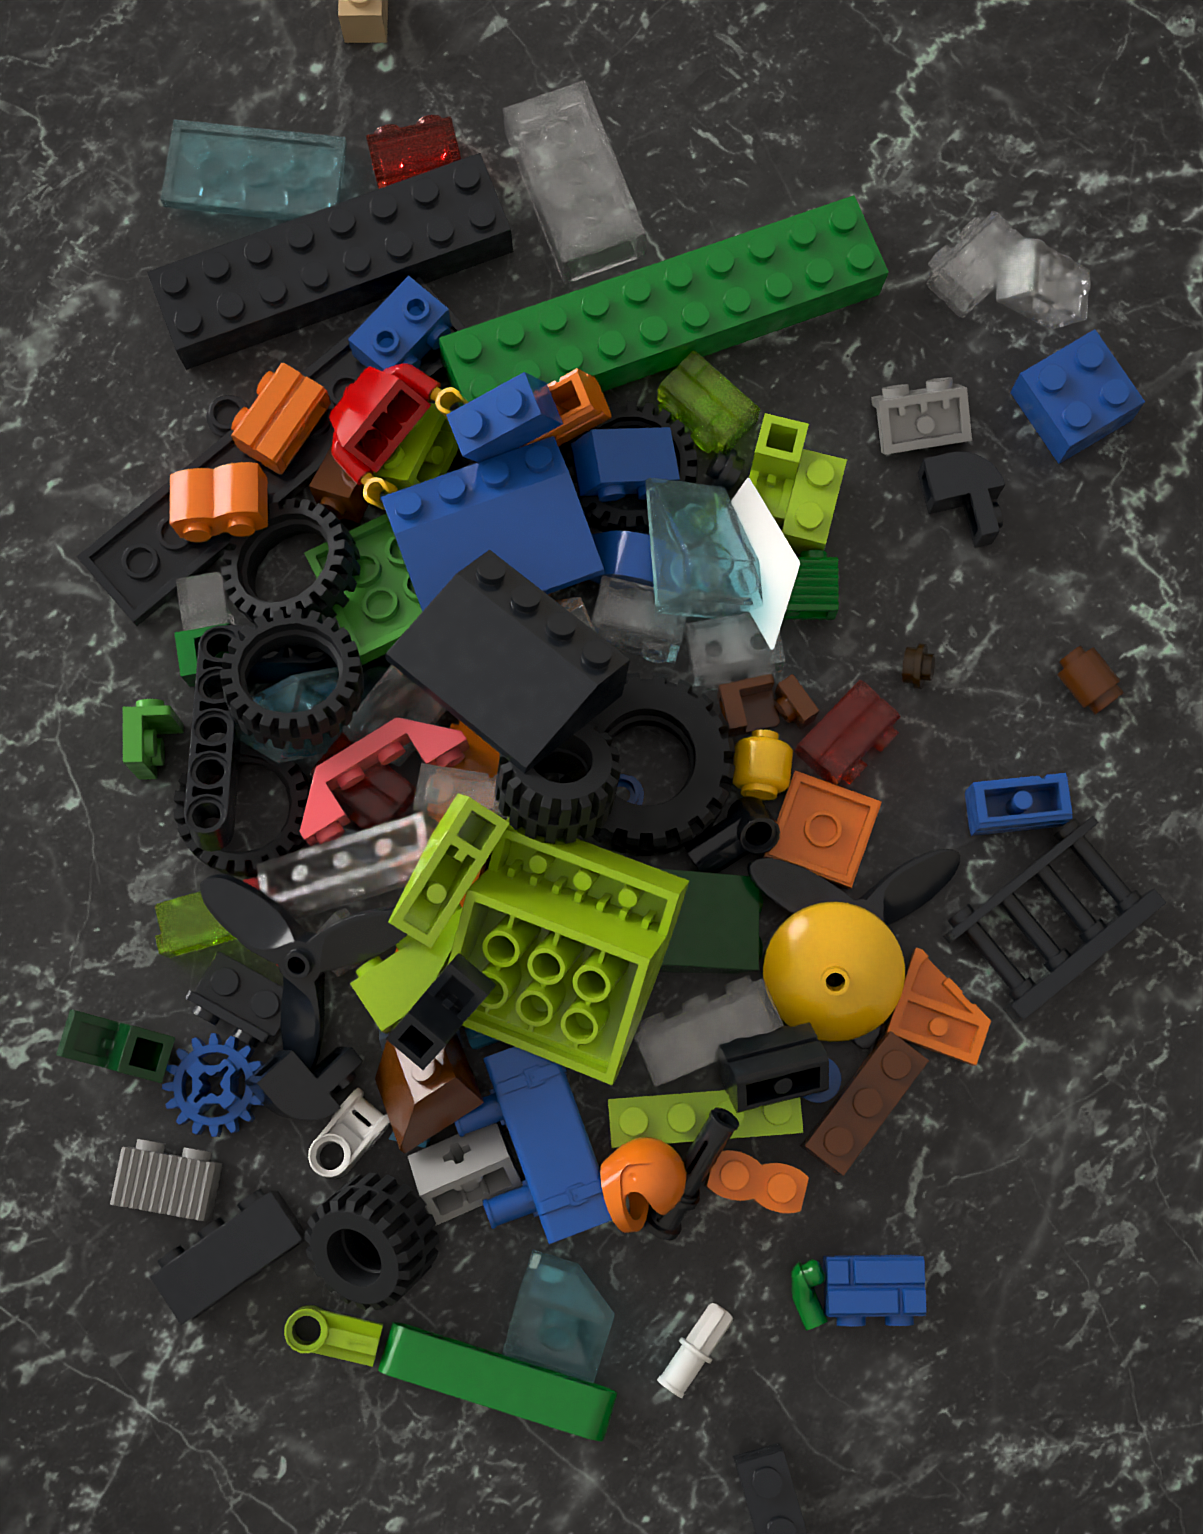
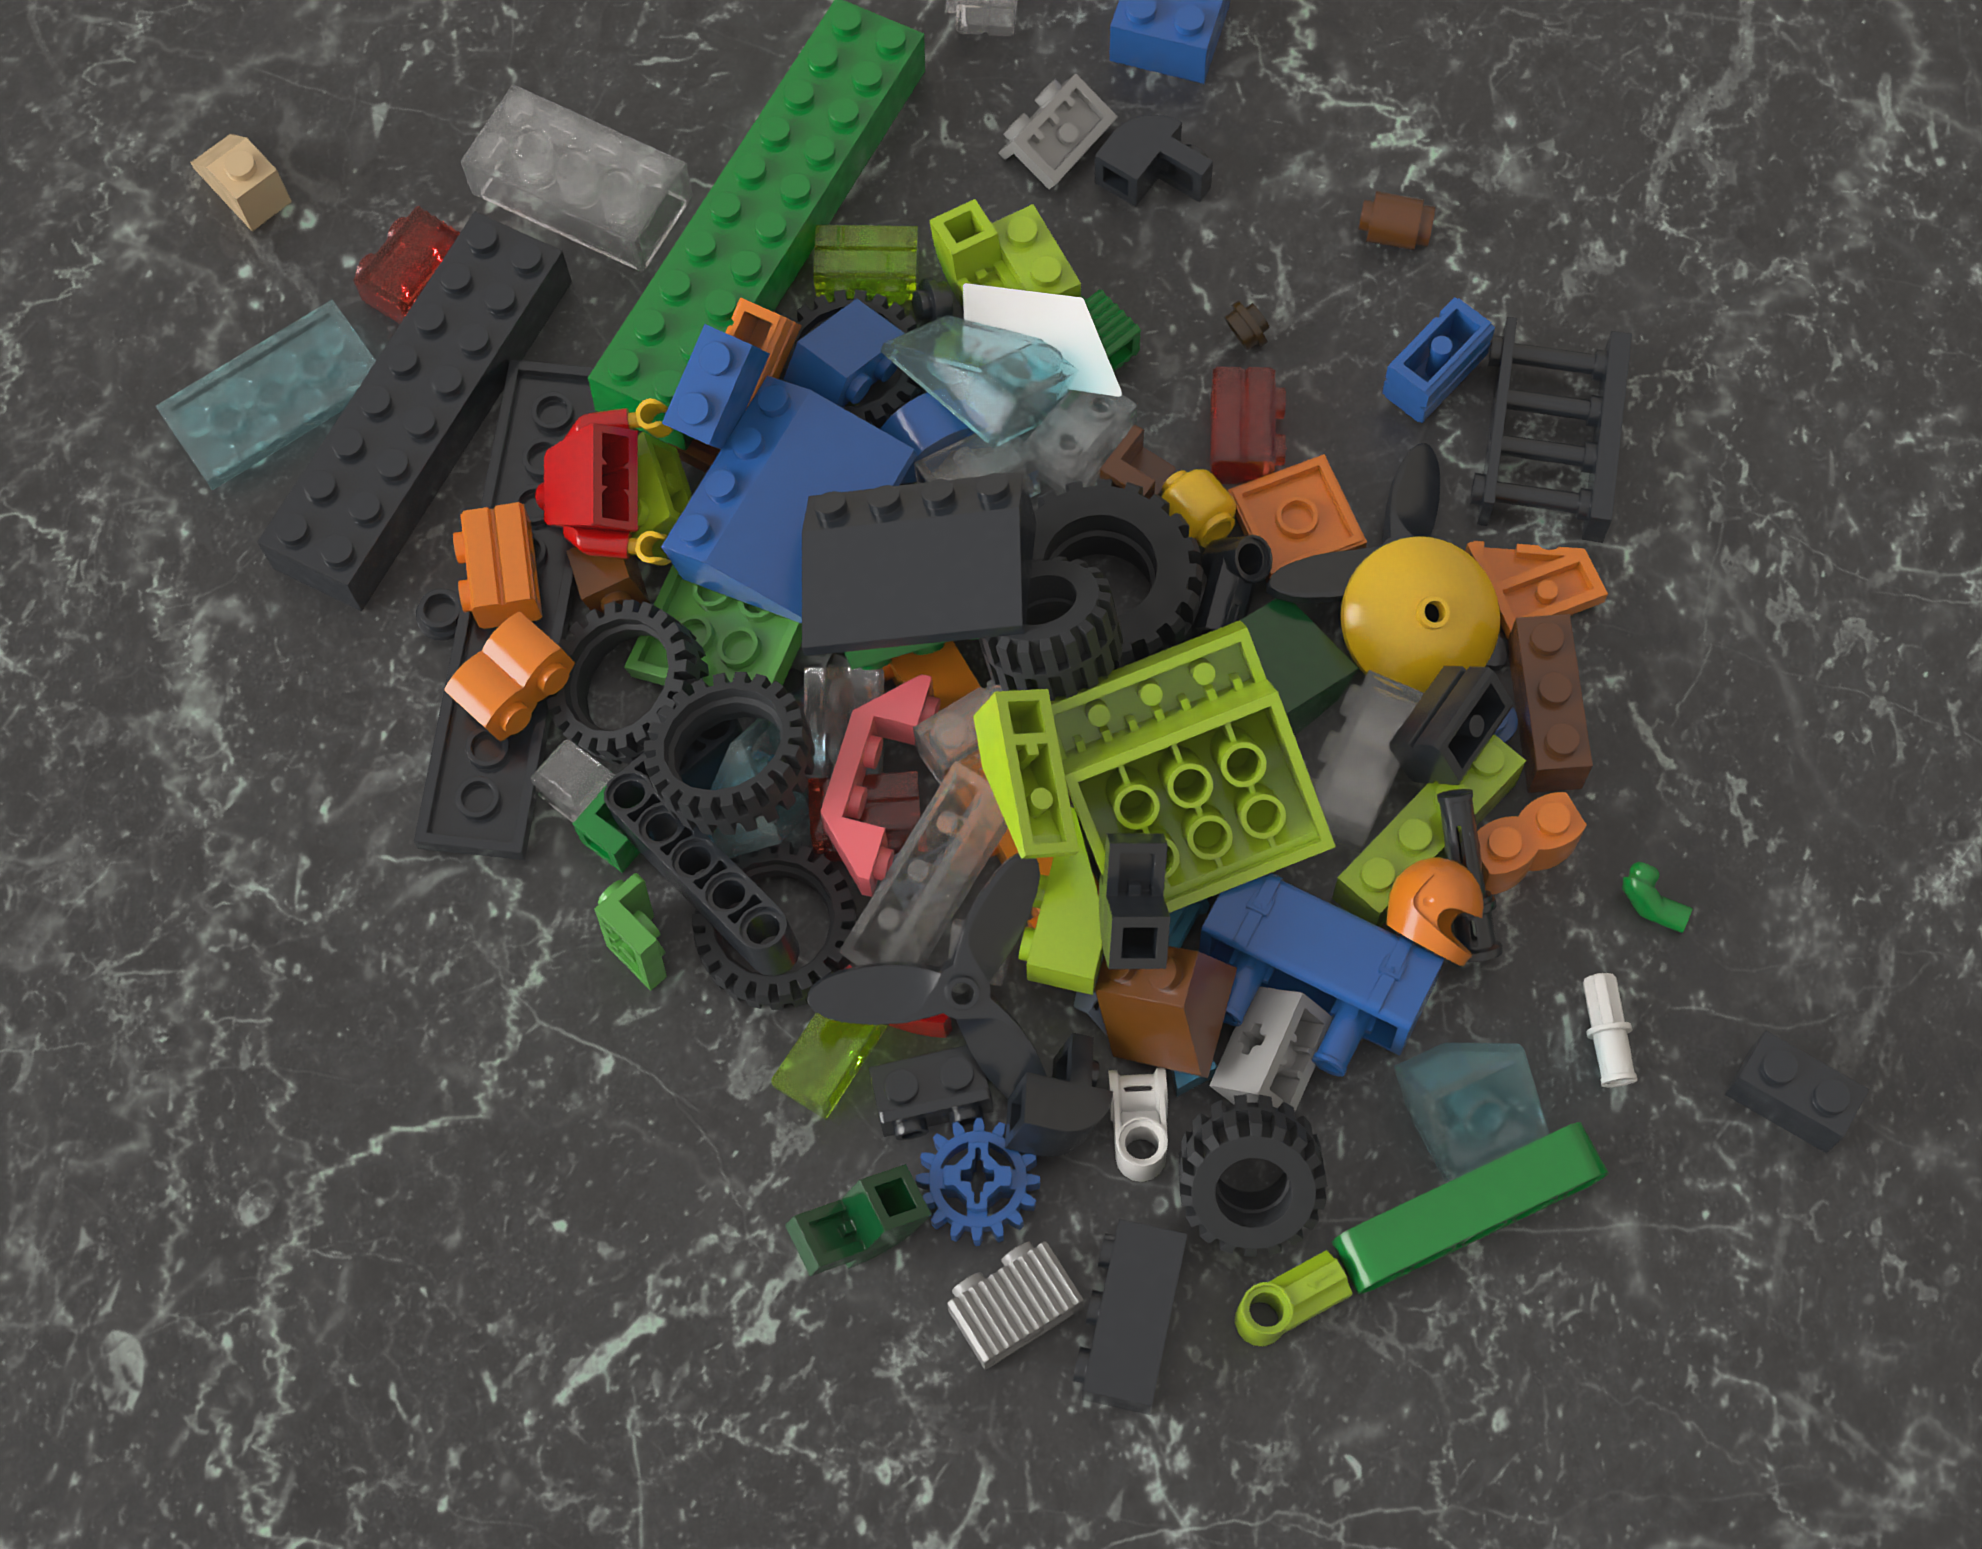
camera: 40 degrees left, 10 degrees down
blue brick [348,275,452,371] -> none
reddish brown plate [774,674,819,730] -> none
blue brick [823,1255,926,1327] -> none

